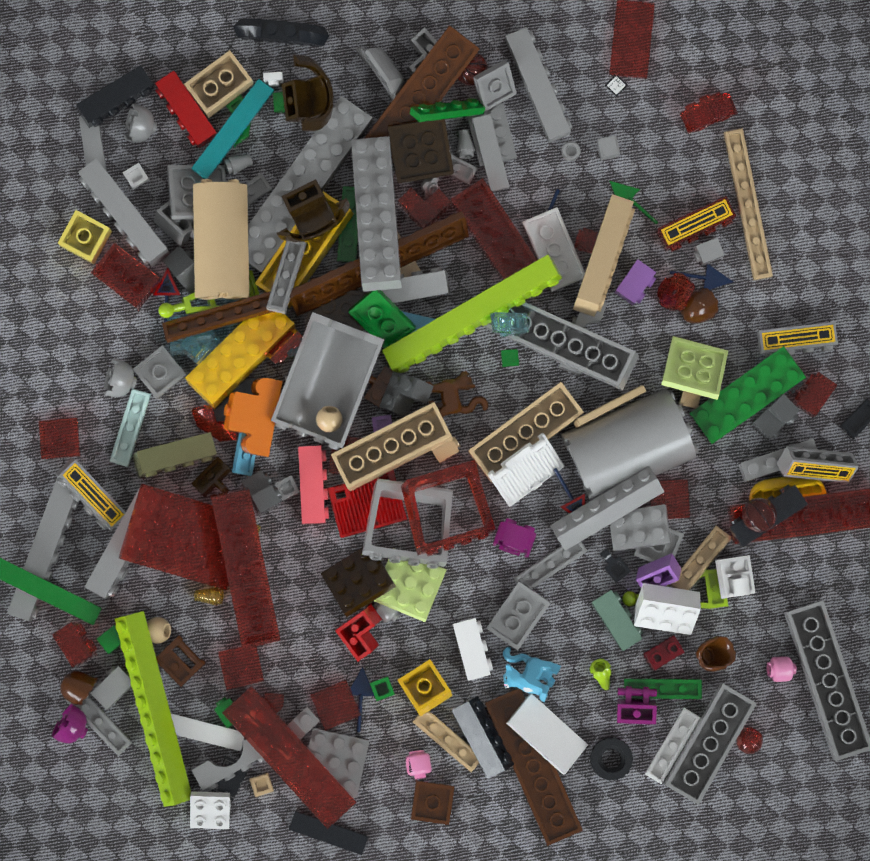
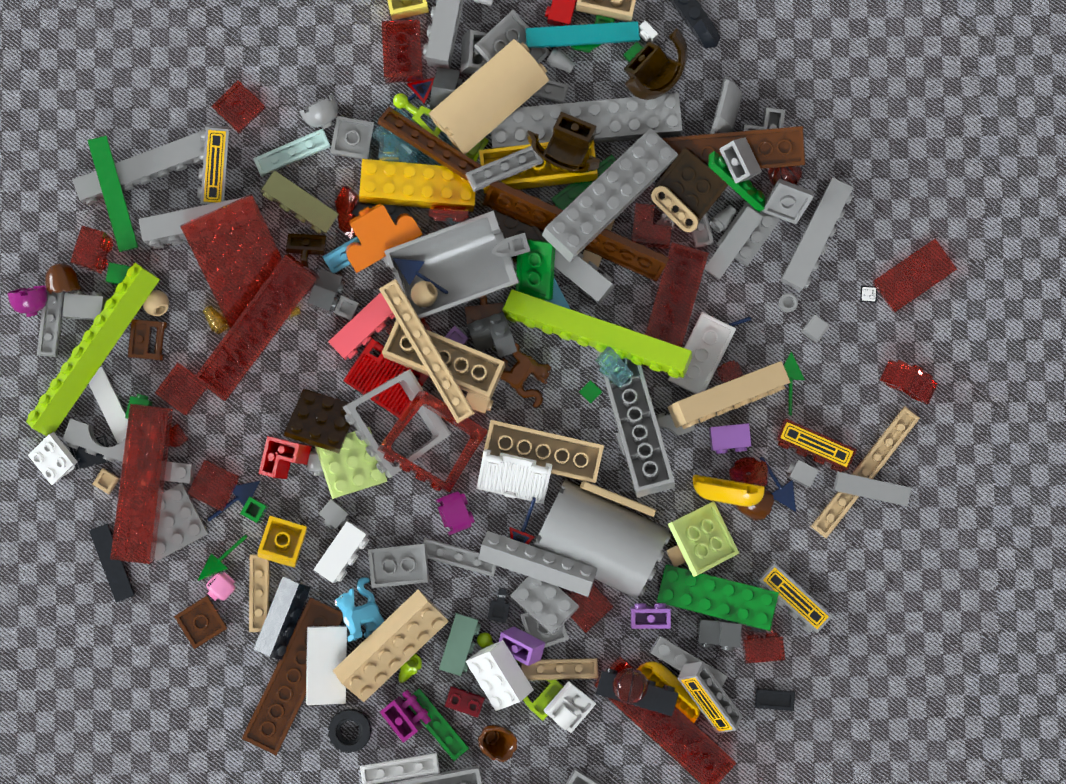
camera: 45 degrees right, 0 degrees up
none -> green piece [198,535,247,581]
none -> light grey brick [318,499,350,529]
none -> tan brick [333,590,449,702]
none -> tan tile [379,279,475,423]
none -> dark blue piece [393,258,448,294]
none -> light grey plate [491,233,530,257]
none -> medium lavender brick [631,603,671,629]
none -> tan plate [651,186,699,232]
none -> yellow brick [693,475,764,507]
none -> light grey brick [719,137,762,183]
none -> light grey tile [833,471,911,507]

